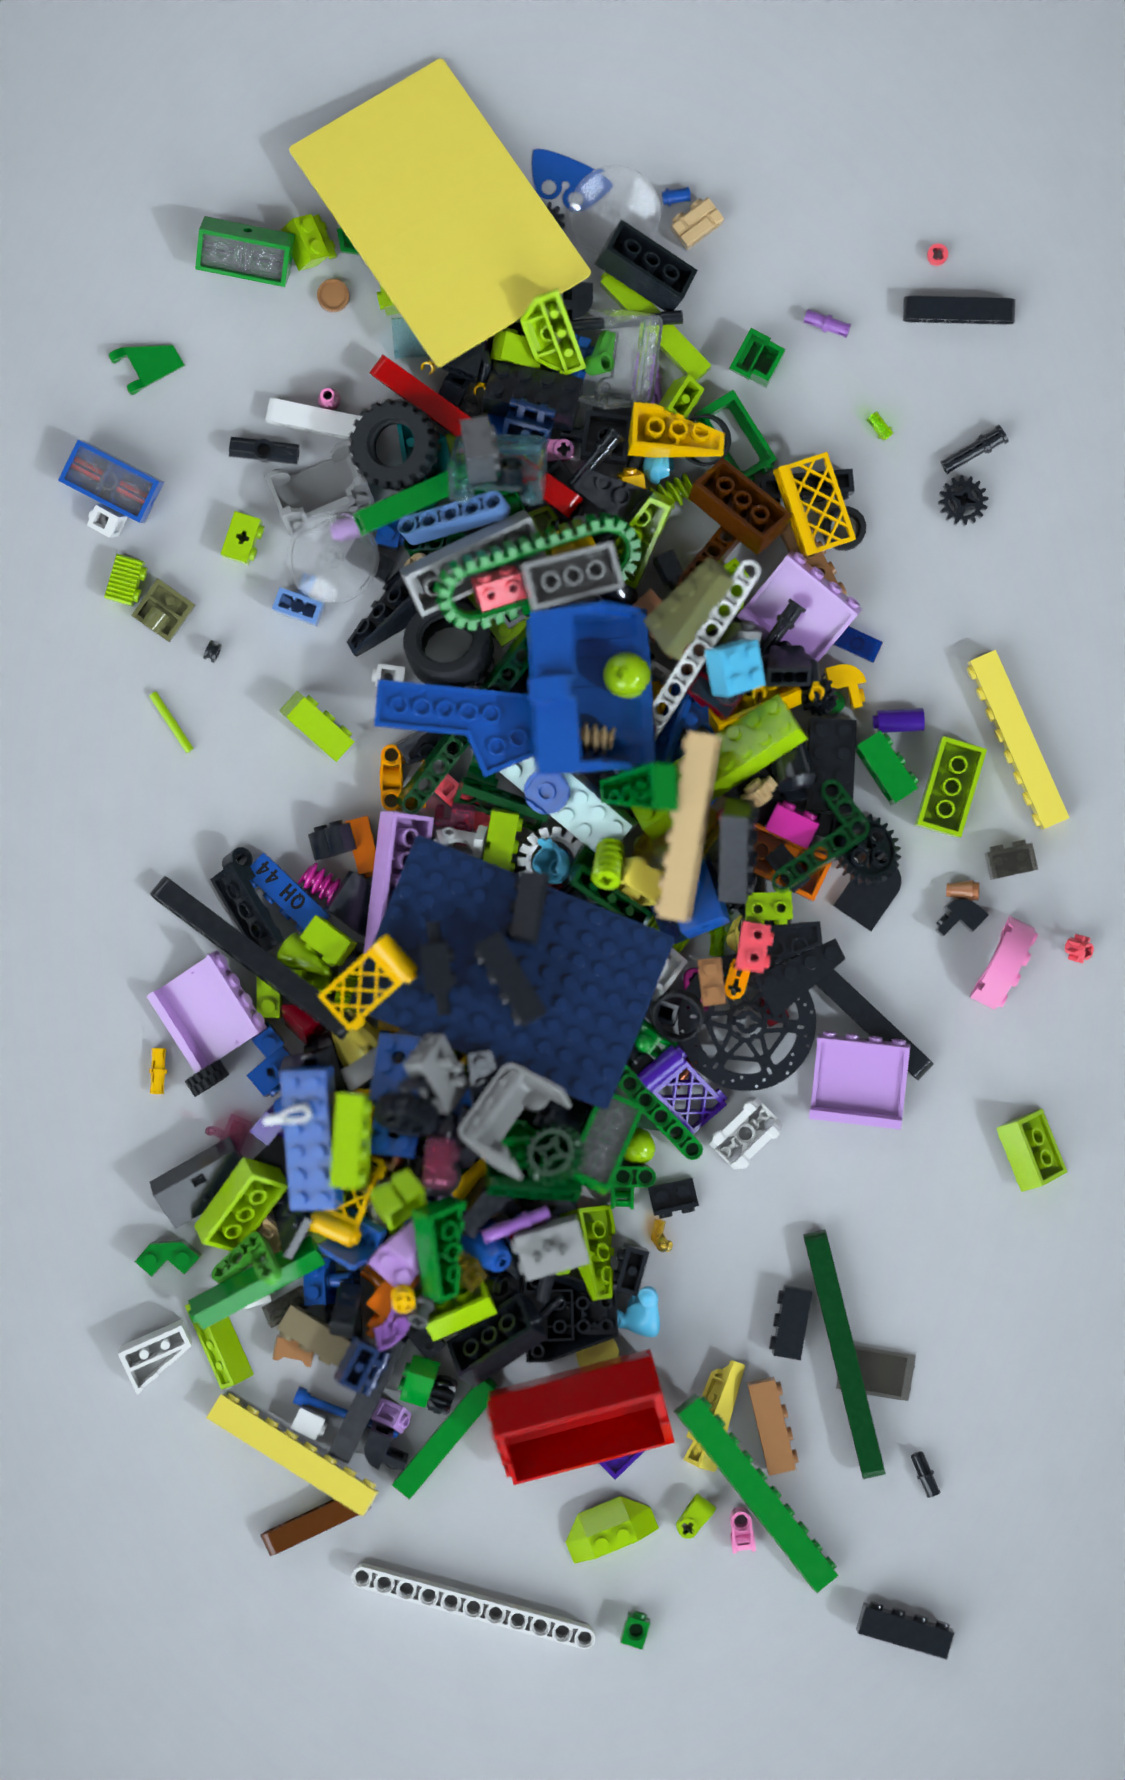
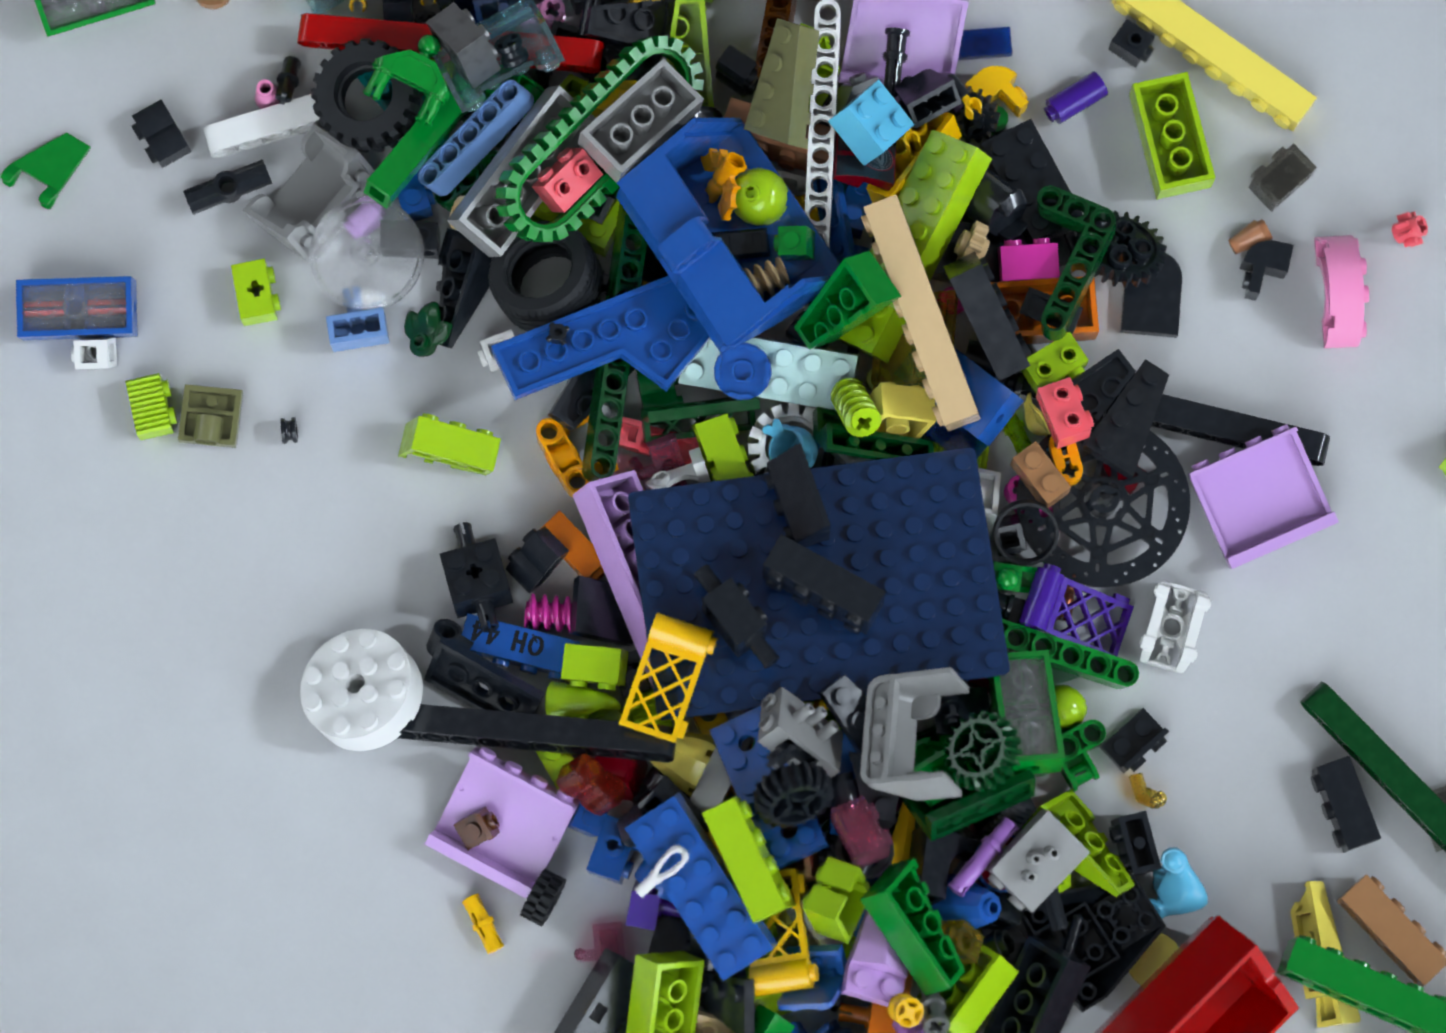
camera: 30 degrees left, 10 degrees down
lime bar [149,691,194,753] -> none
green brick [855,730,919,805] -> none
none -> black brick [131,99,192,168]
none -> black axle [275,56,301,105]
none -> white brick [300,629,423,751]
none -> green connector [363,35,450,127]
none -> dark green plate [404,301,453,357]
none -> black brick [439,522,513,633]
none -> reddish brown bracket [453,806,500,850]
none -> black piece [546,322,570,346]
none -> clear red brick [556,754,628,816]
none -> light orange animal [700,148,747,221]
none -> black tile [711,228,770,259]
none -> green brick [774,226,815,261]
none -> black brick [1108,19,1155,68]

